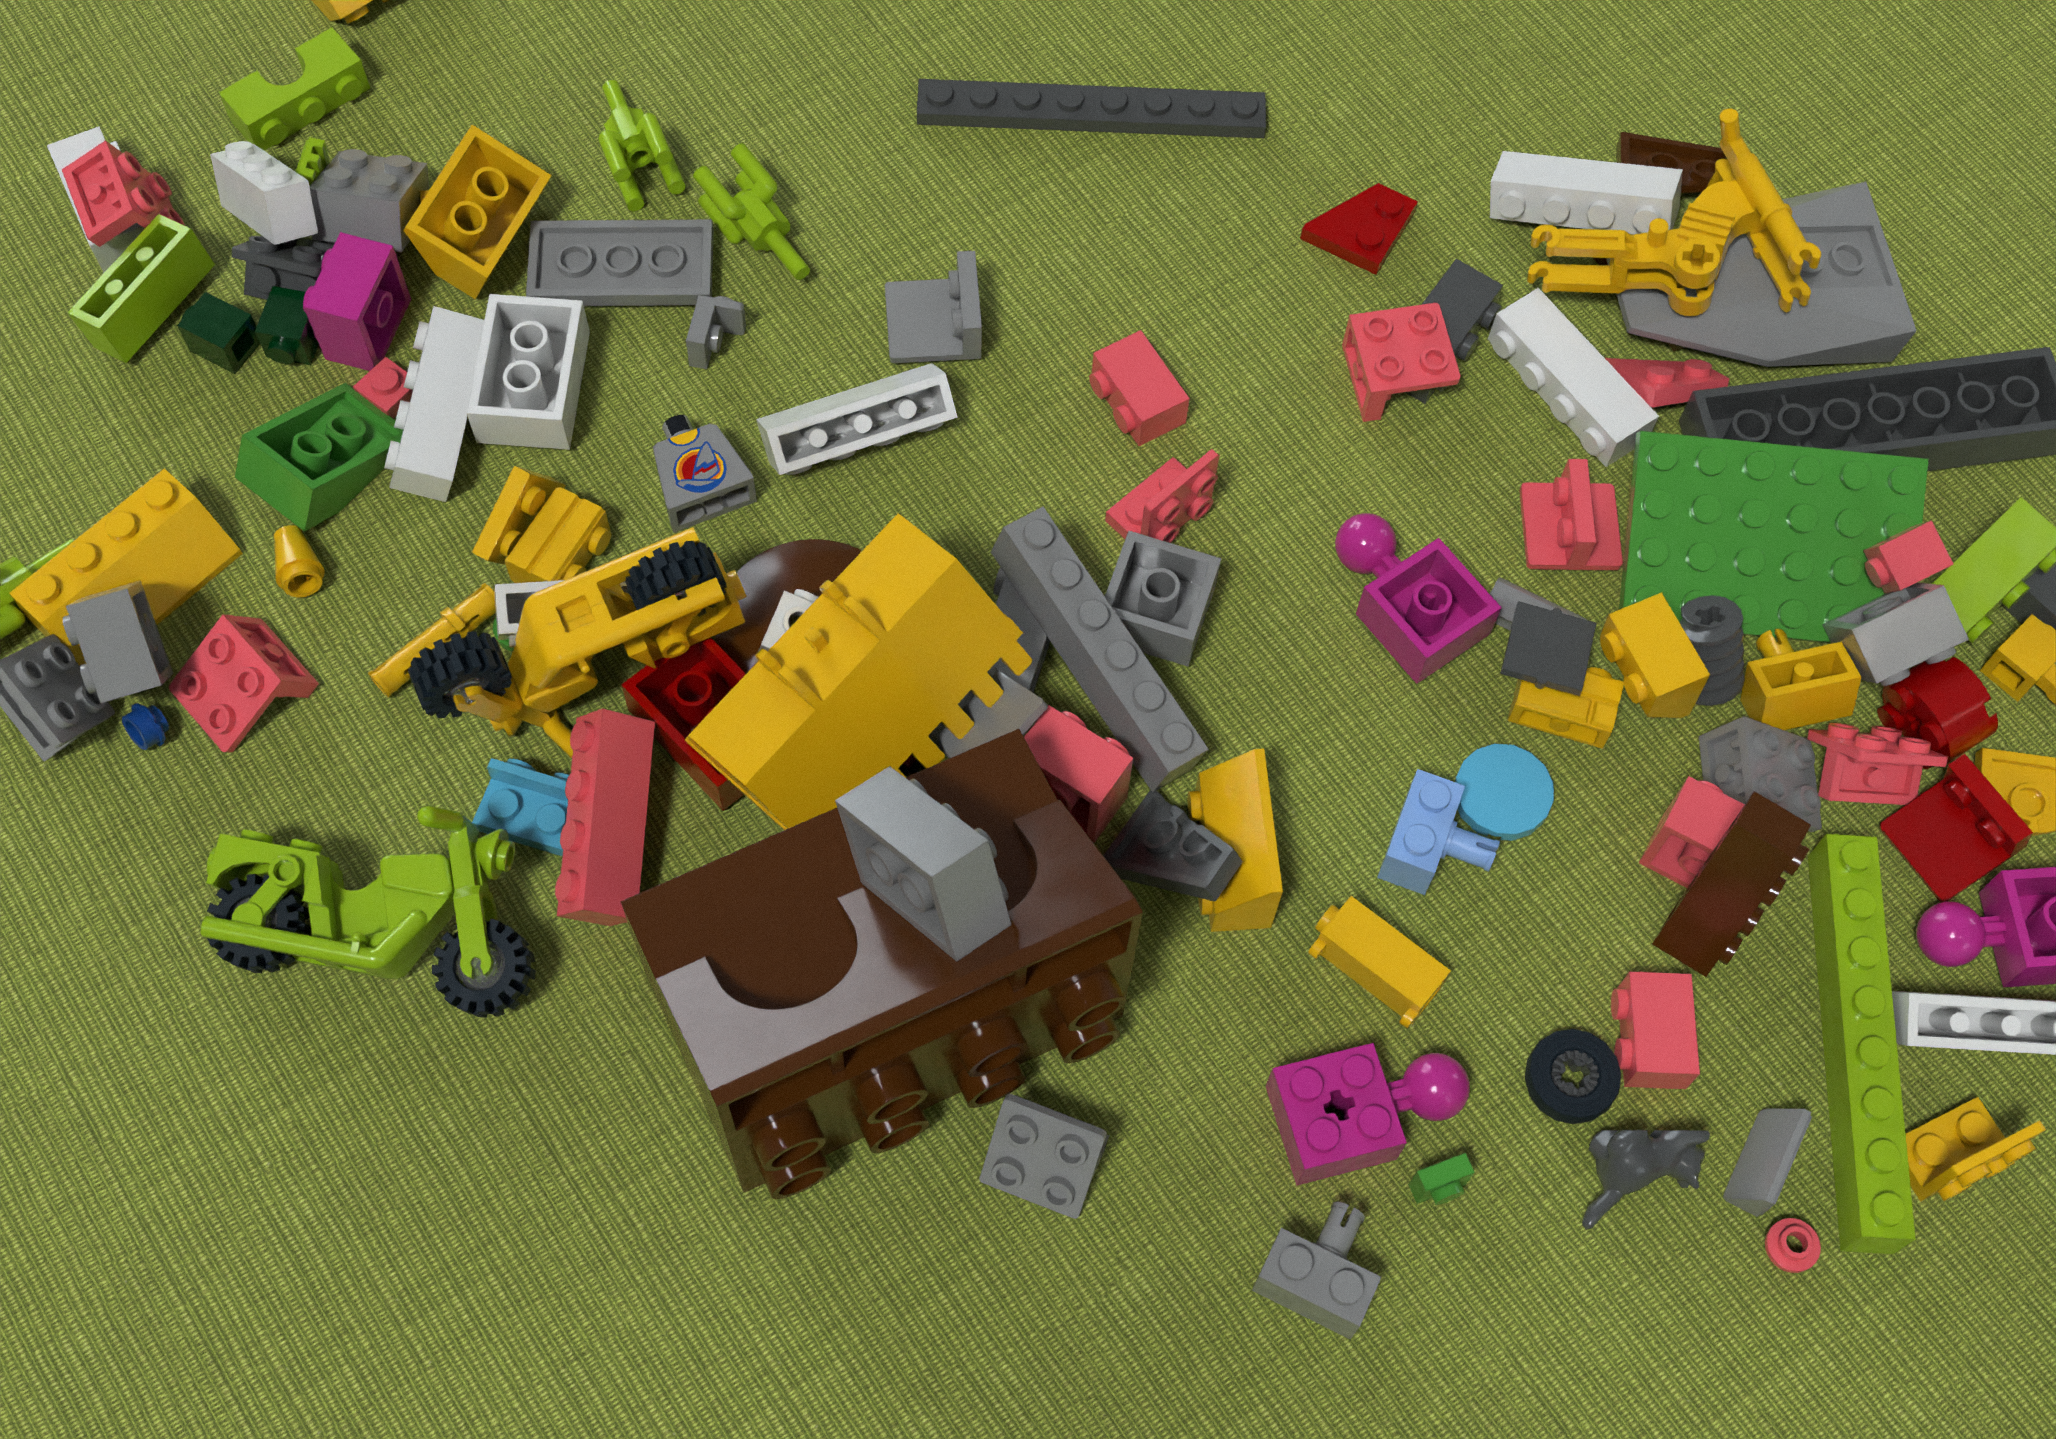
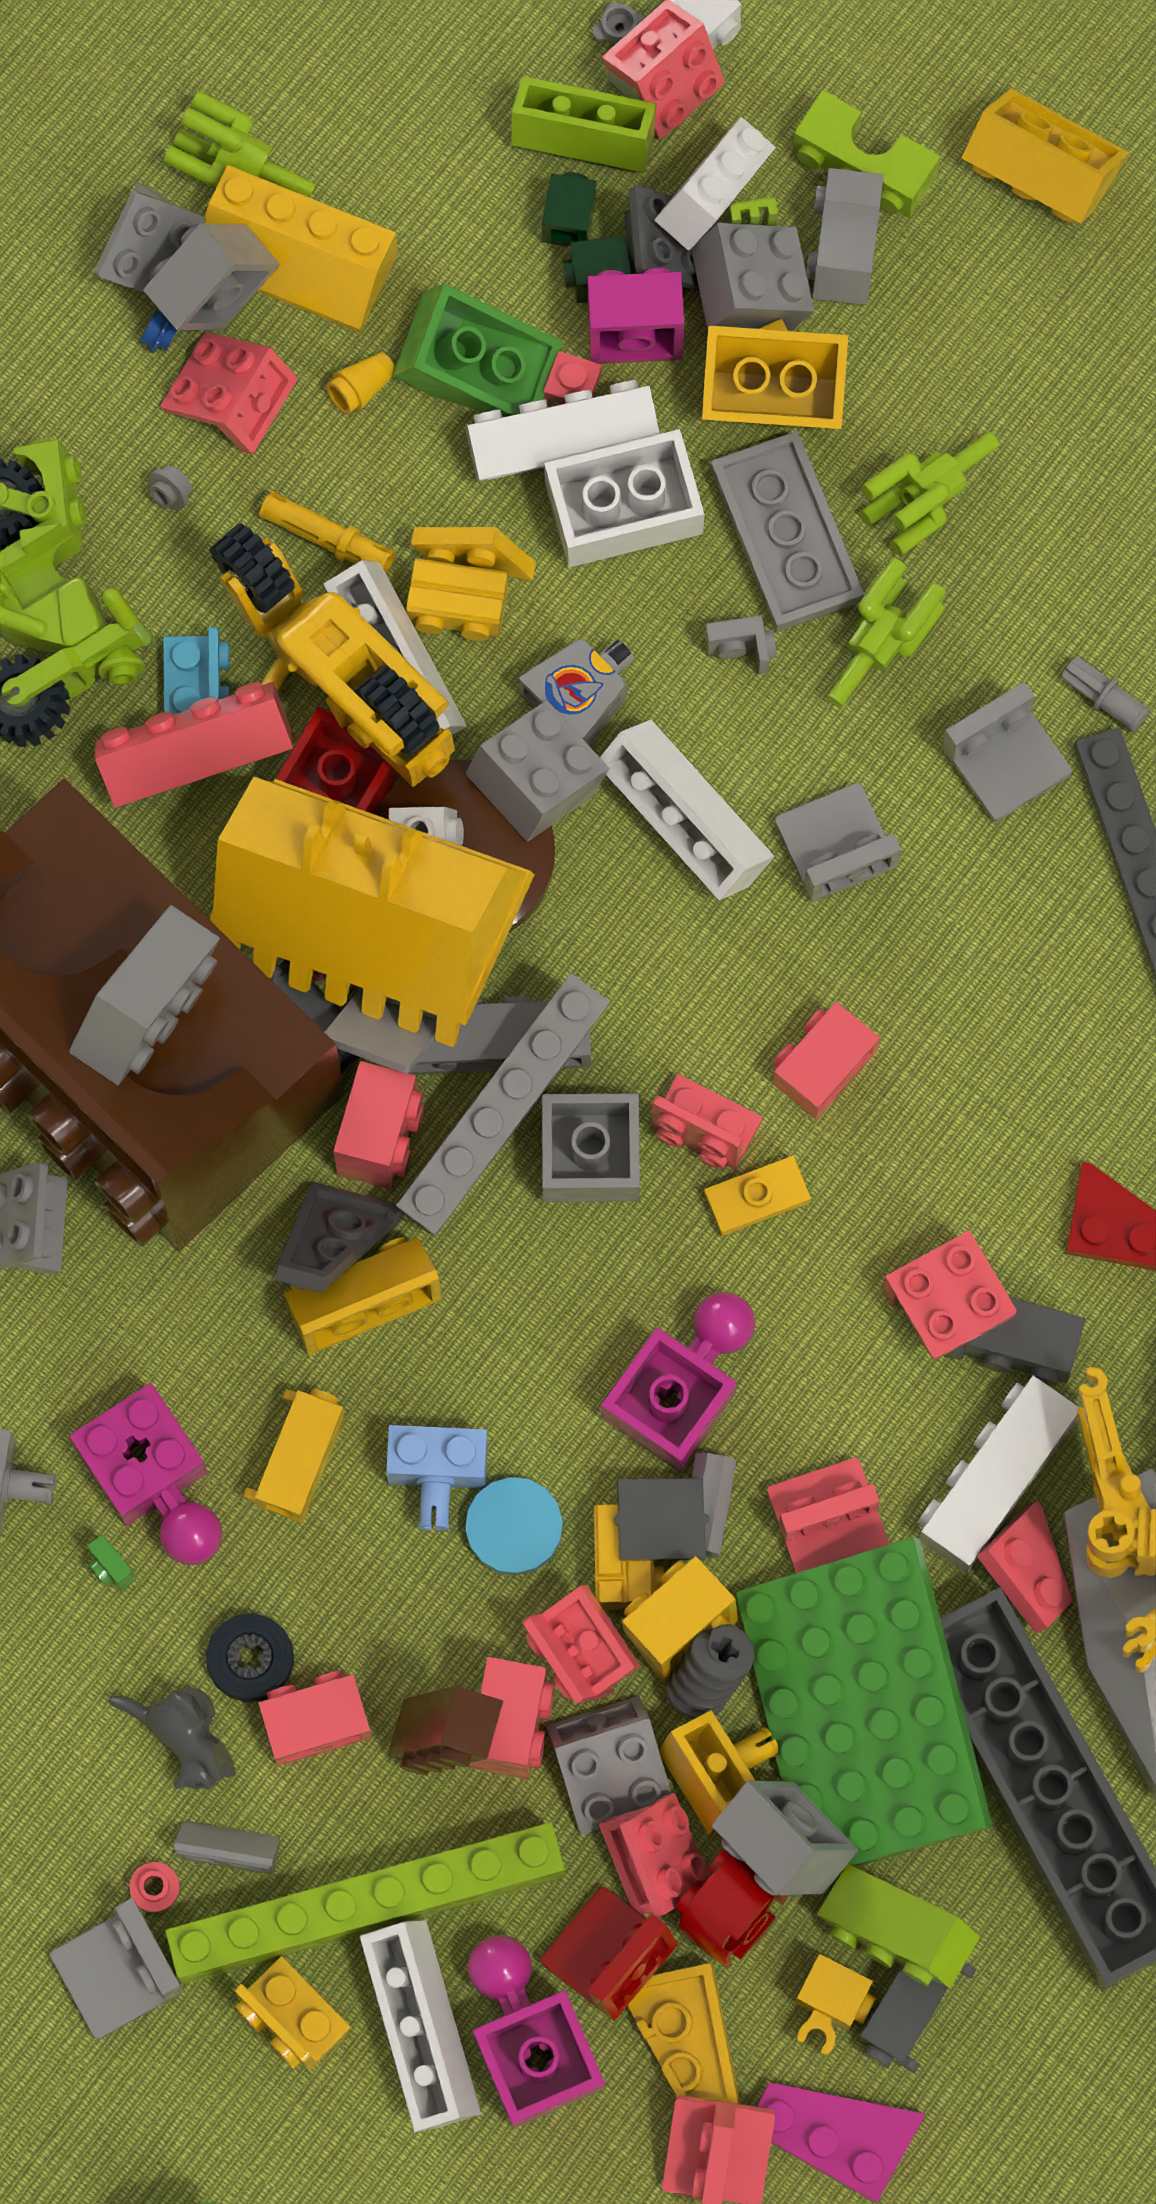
camera: 75 degrees right, 10 degrees up
coral brick [1863,520,1954,593] -> none
none -> light grey bracket [50,1898,184,2040]
none -> light grey plate [148,465,192,510]
none -> light grey brick [465,700,609,842]
none -> coral bracket [522,1585,641,1704]
none -> light grey plate [593,2,645,45]
none -> yellow plate [704,1155,811,1237]
none -> light grey brick [806,168,884,305]
none -> light grey bracket [942,682,1072,822]
none -> light grey axle [1061,657,1151,733]

